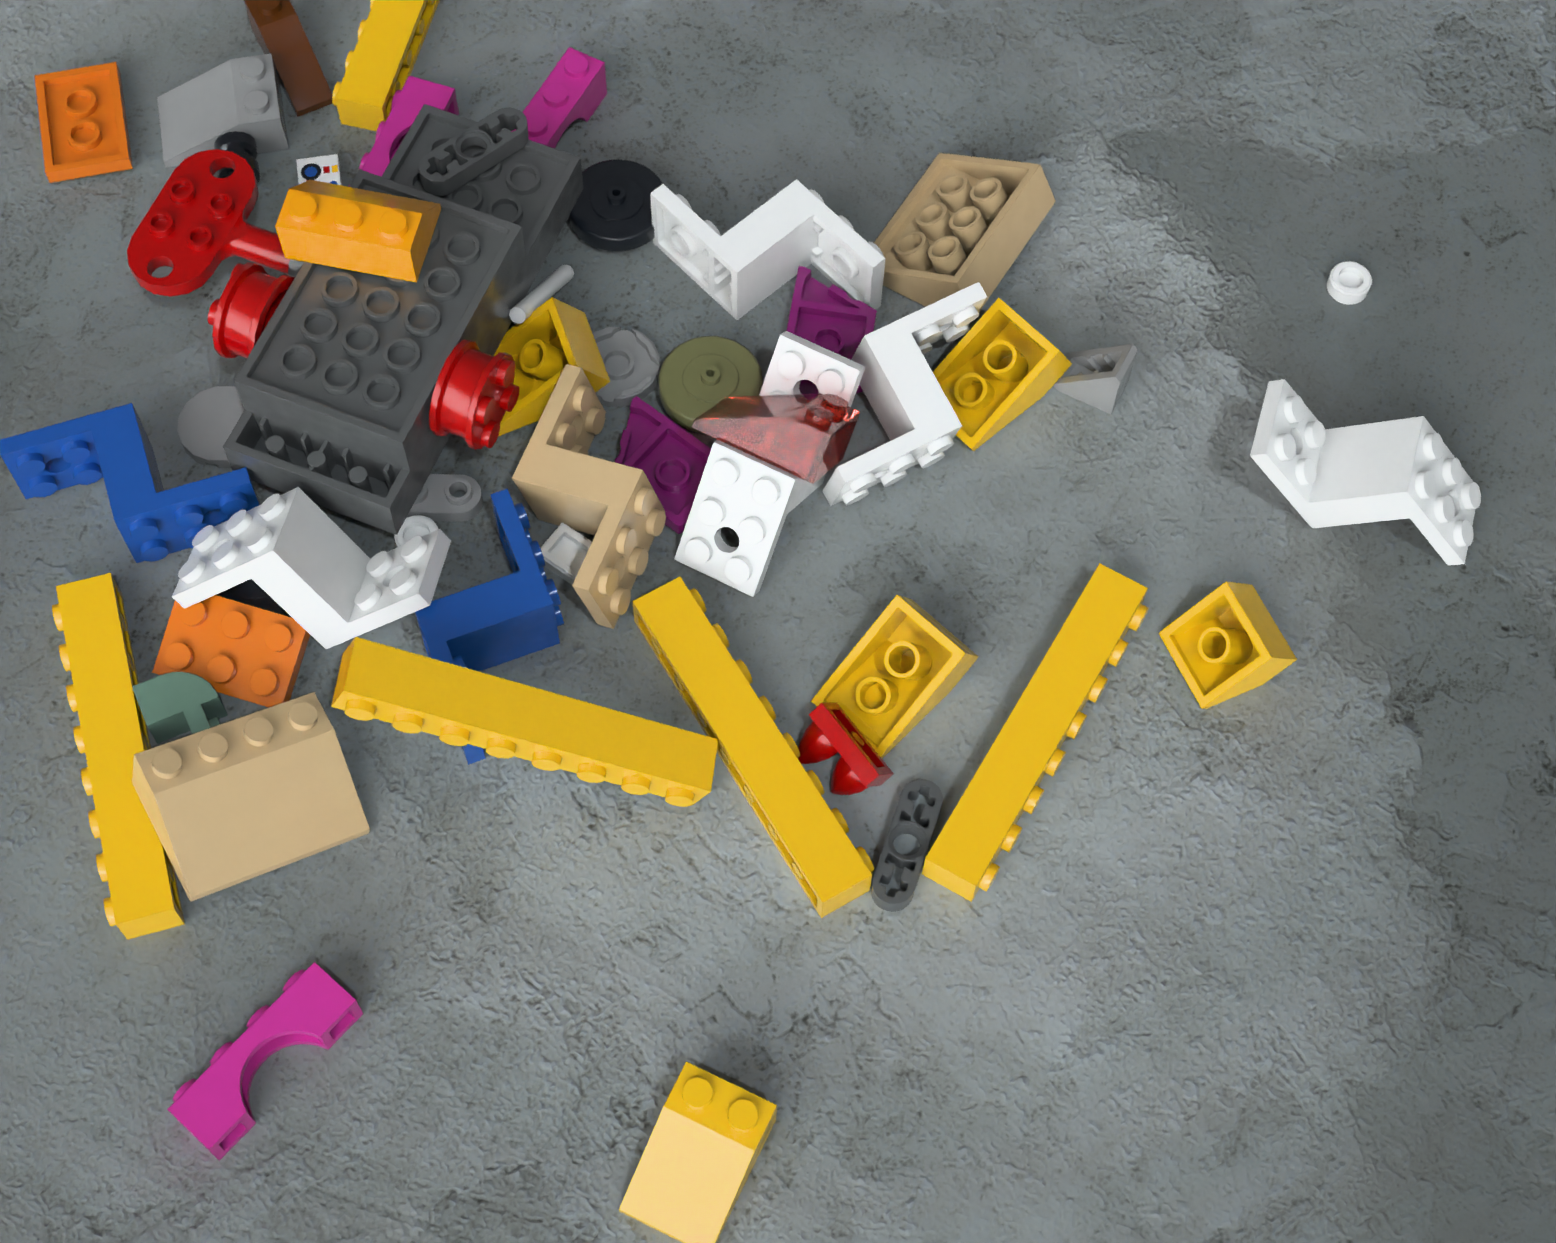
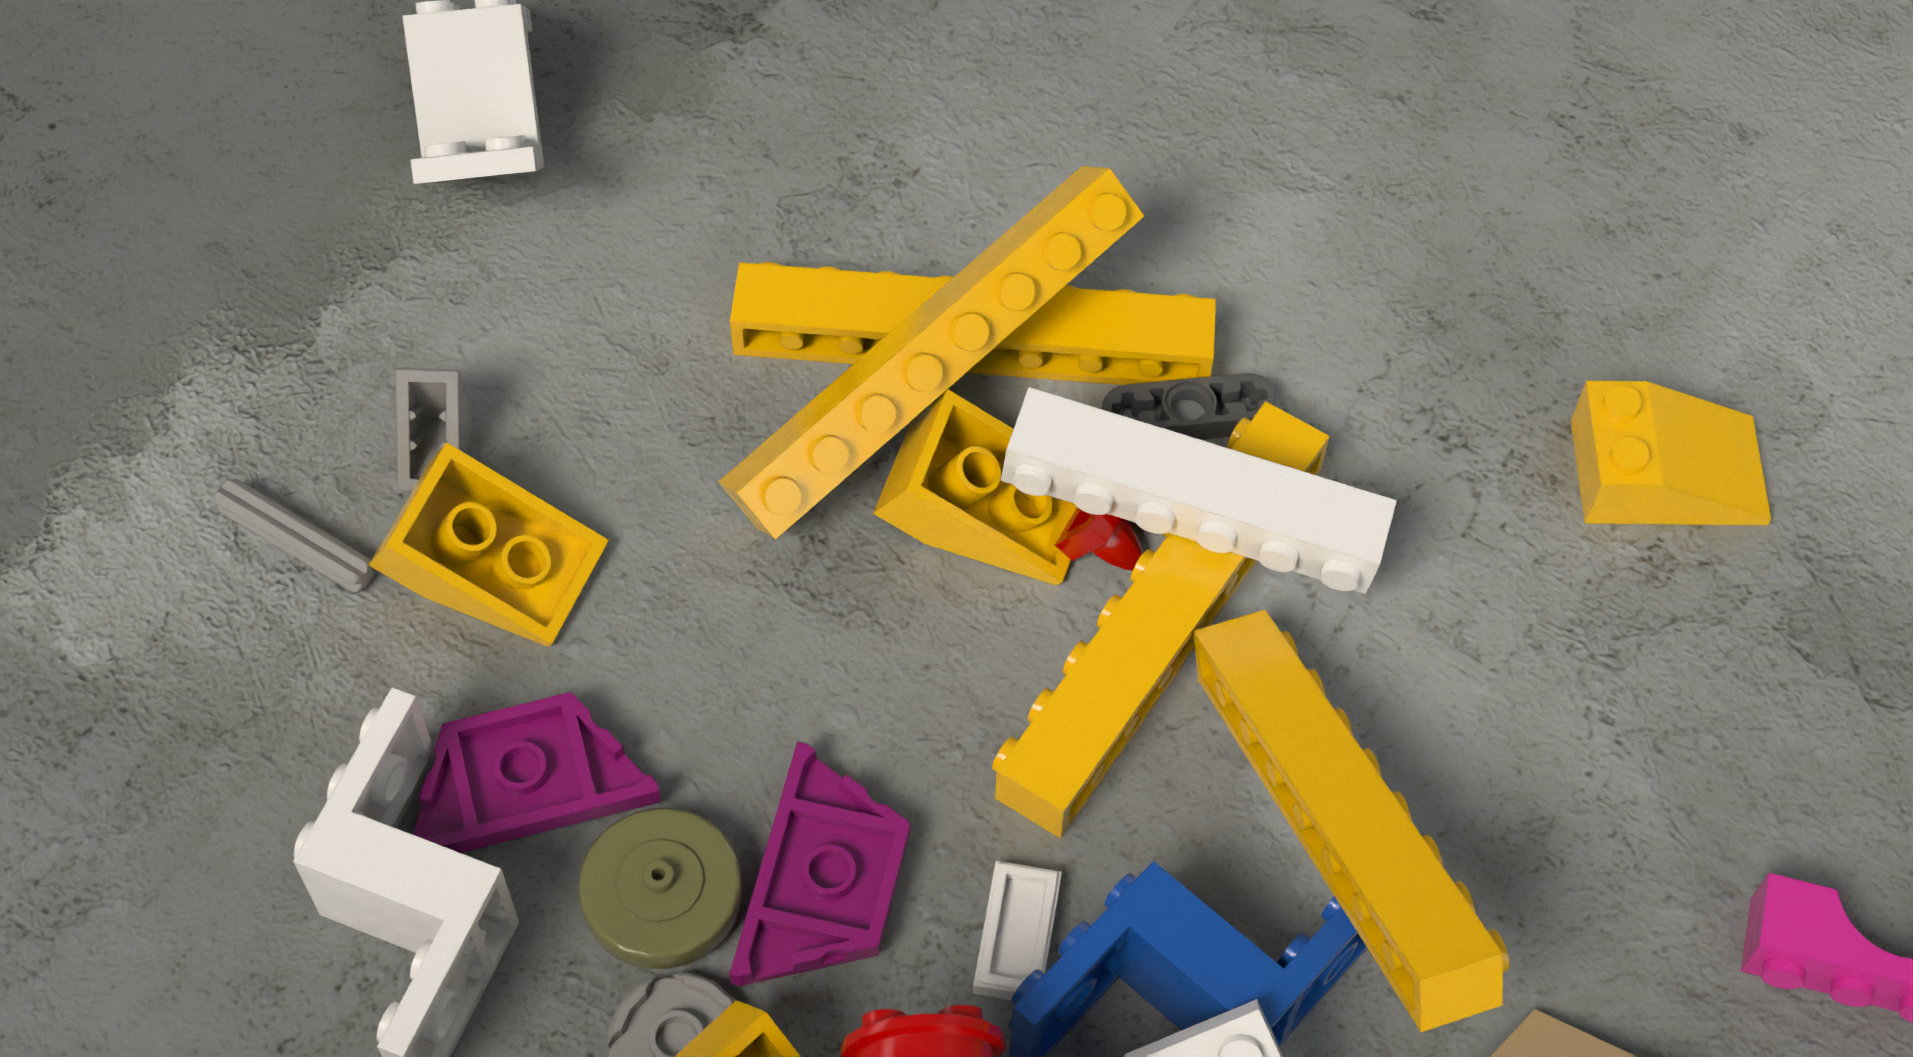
camera: 115 degrees left, 5 degrees down
tan bracket [512,364,666,629] -> none
white bracket [674,331,865,597] -> none
clear red slope [692,394,860,484] -> none
white bracket [822,282,987,506] -> none
tan slope [874,153,1056,313] -> none
yellow slope [1159,581,1297,709] -> none
white tile [1327,261,1372,305] -> none
none -> light grey axle [214,479,376,592]
none -> yellow brick [718,166,1144,540]
none -> white brick [1000,387,1397,594]

